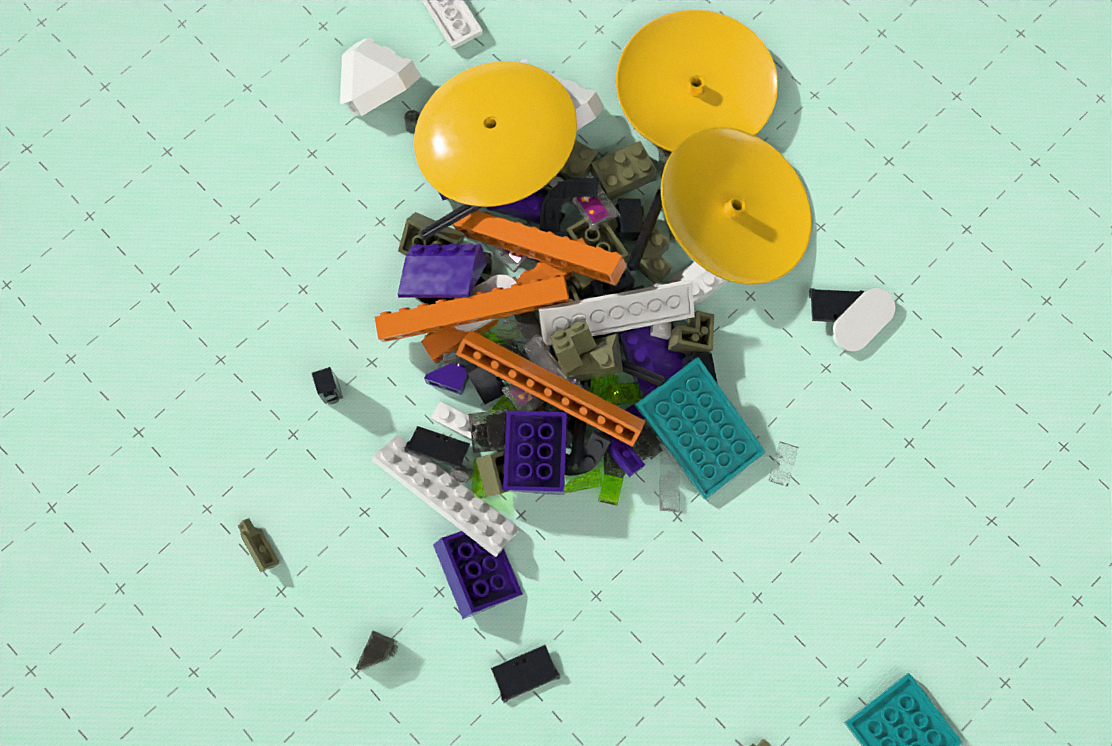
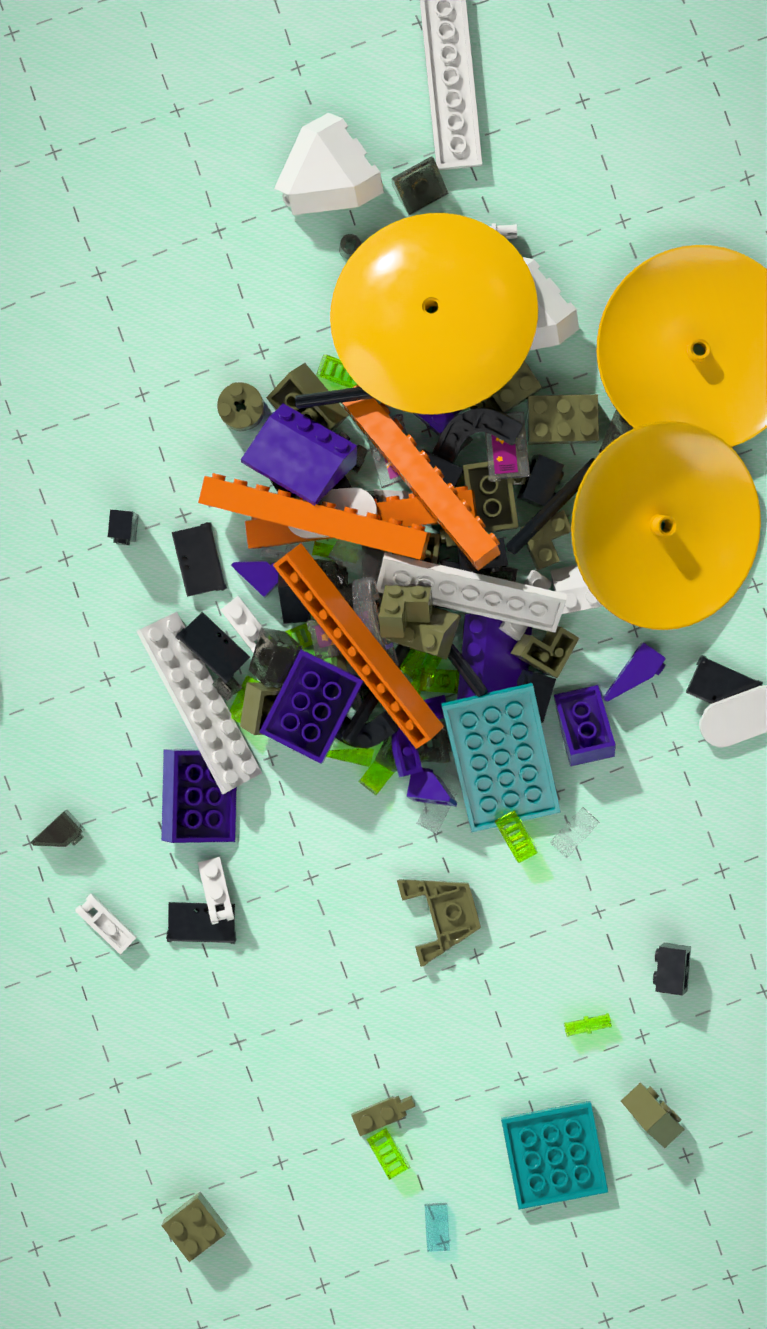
camera: 30 degrees right, 15 degrees up
none -> white plate [75,893,137,955]
none -> black door [171,522,227,597]
none -> white plate [198,857,234,925]
none -> olive brick [217,382,265,431]
none -> clear neon green slope [316,355,357,388]
none -> clear smoke slope [392,156,449,215]
none -> olive wing [397,879,481,967]
none -> dark purple slope [406,768,457,807]
none -> clear neon green slope [495,810,538,863]
none -> dark purple slope [554,685,616,767]
none -> clear neon green pin [564,1013,612,1037]
none -> dark purple slope [602,642,666,702]
none -> olive brick [621,1082,685,1148]
none -> black brick [653,943,691,996]

